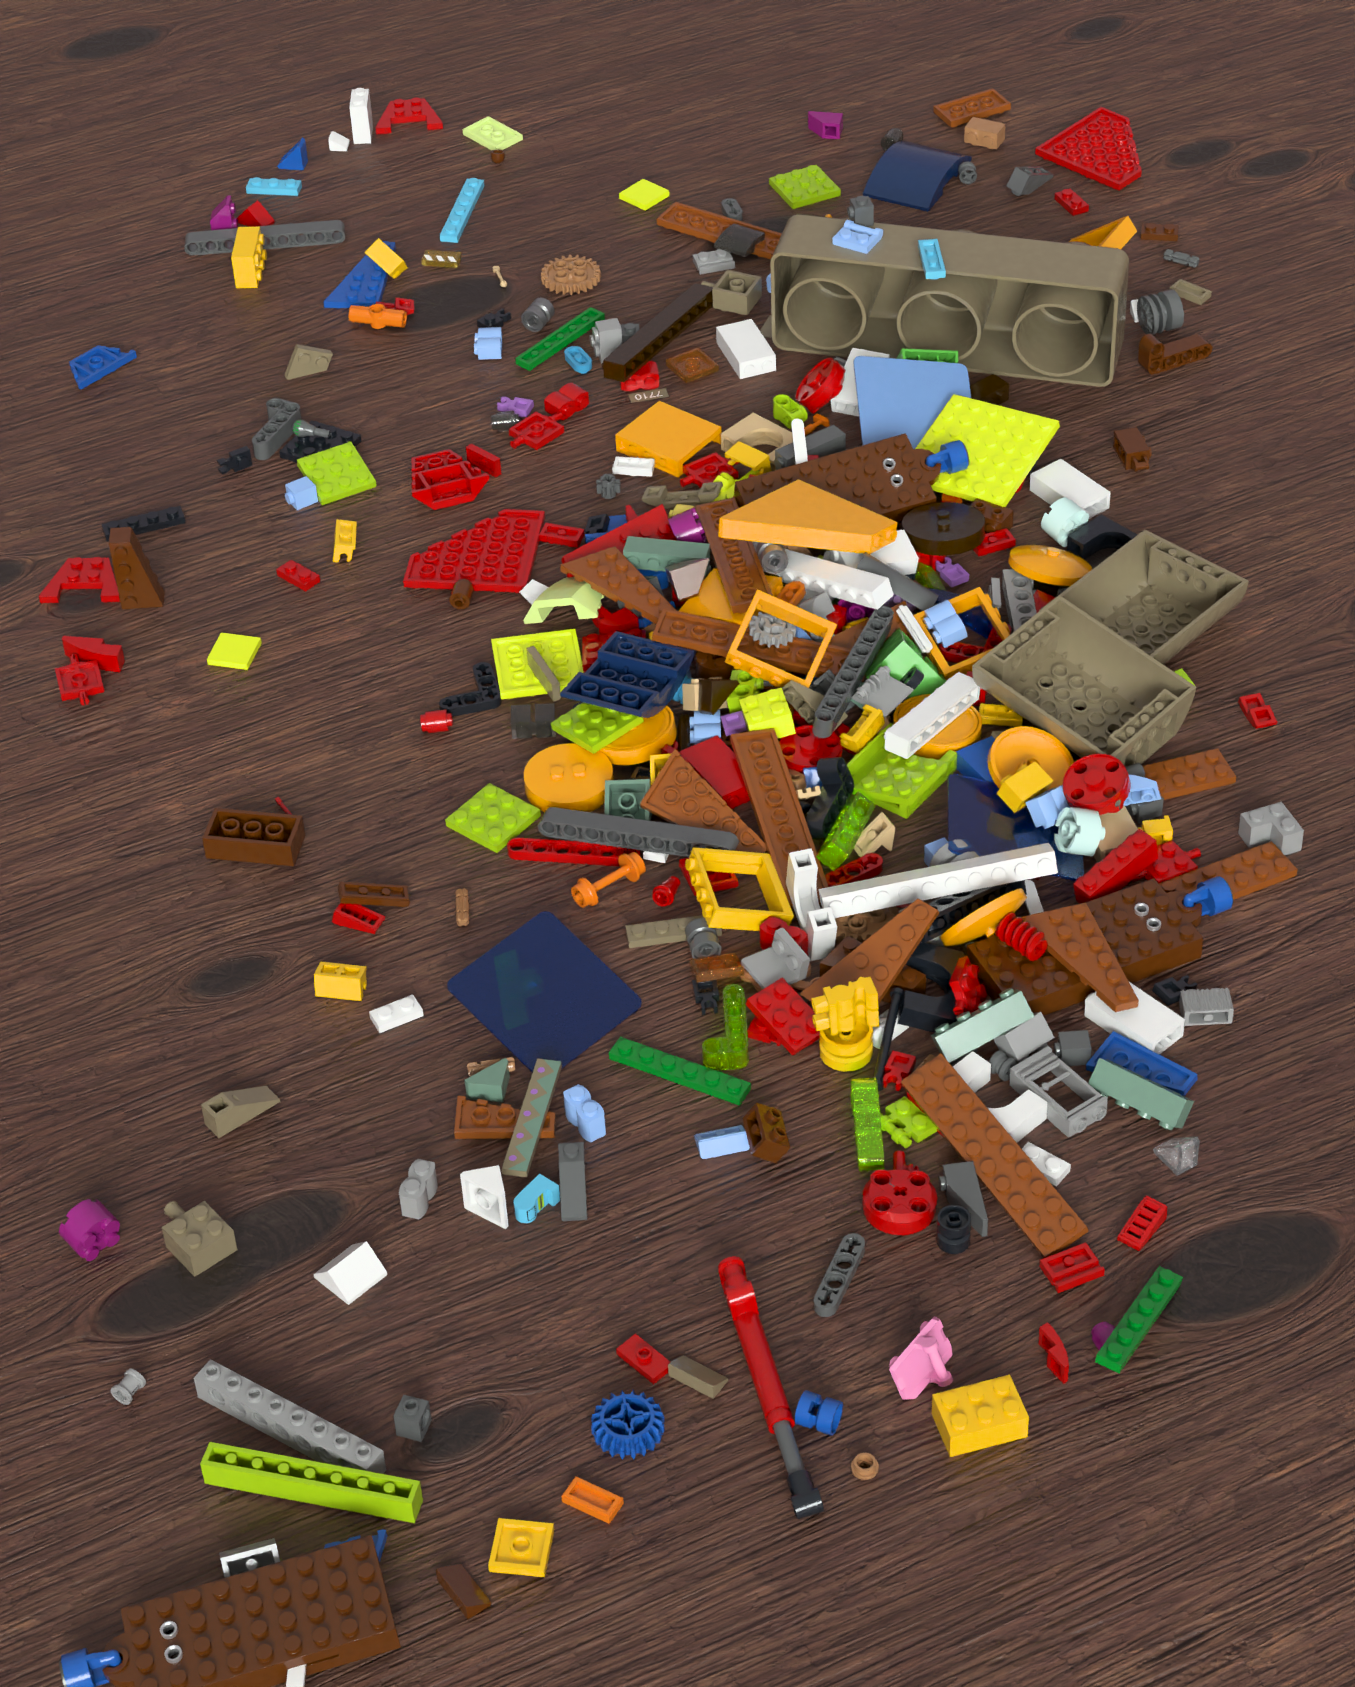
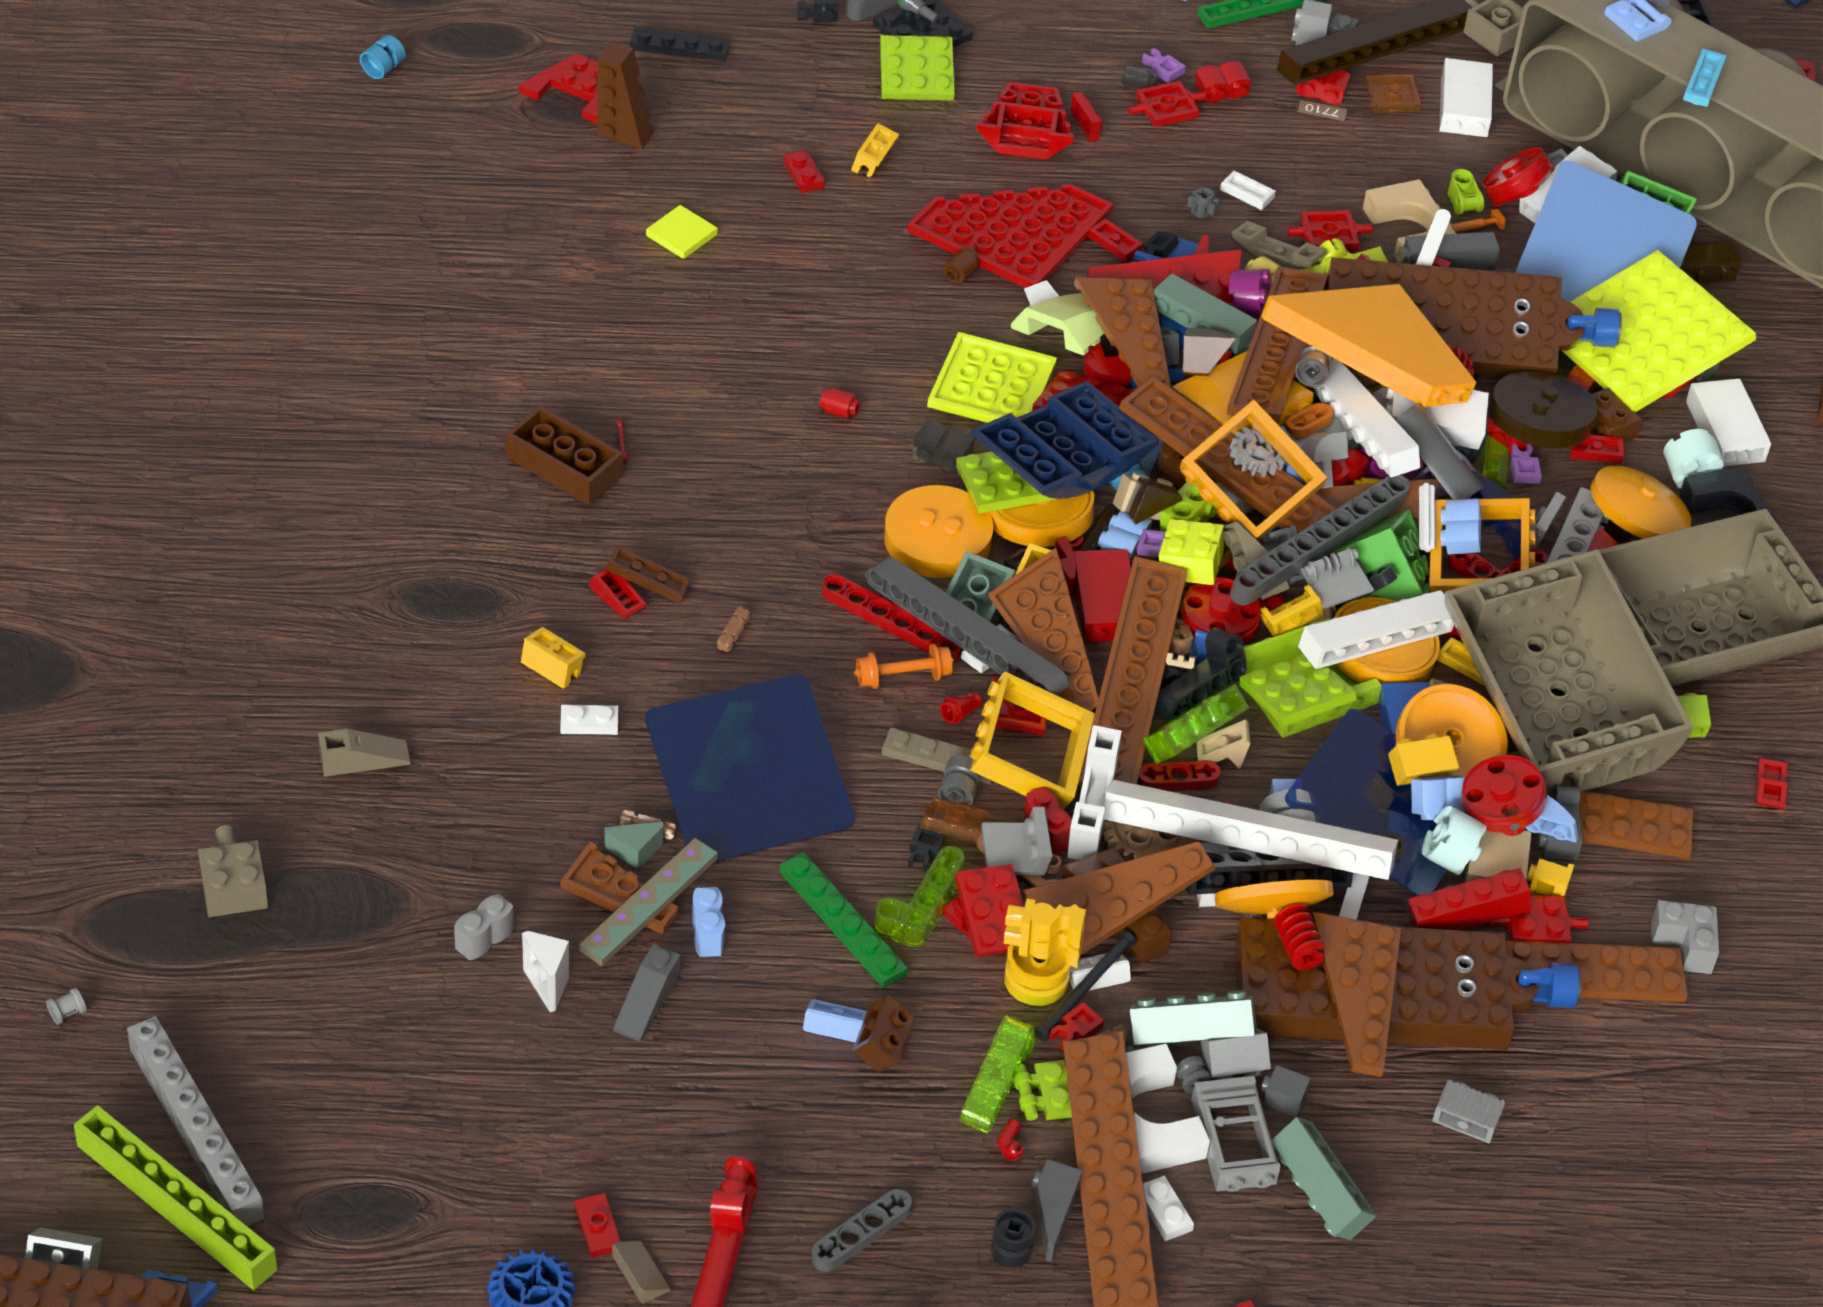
camera: 20 degrees right, 5 degrees up
red plate [55,654,104,705] -> none
magenta brick [59,1199,120,1261] -> none
red slope [62,636,125,672] -> none
light blue brick [285,476,318,510] -> none
white slope [314,1241,387,1305] -> none
dark grey brick [393,1395,432,1442] -> none
black beam [439,662,502,717] -> none
lime plate [445,783,541,853] -> none
medium azure leg [513,1174,560,1223] -> none
dark tan tile [526,646,561,702] -> none
dark azure plate [564,346,592,374] -> none
light orange panel [615,401,722,478] -> none
yellow hinge [724,441,771,476] -> none
red piece [862,1169,937,1235] -> none
black arch [897,942,964,1033] -> none
red plate [949,956,987,1016] -> none
white brick [1084,982,1185,1054] -> none
blue wing [1086,1031,1197,1096] -> none
black plate [1152,975,1198,1006] -> none
clear slope [1153,1136,1200,1176] -> none

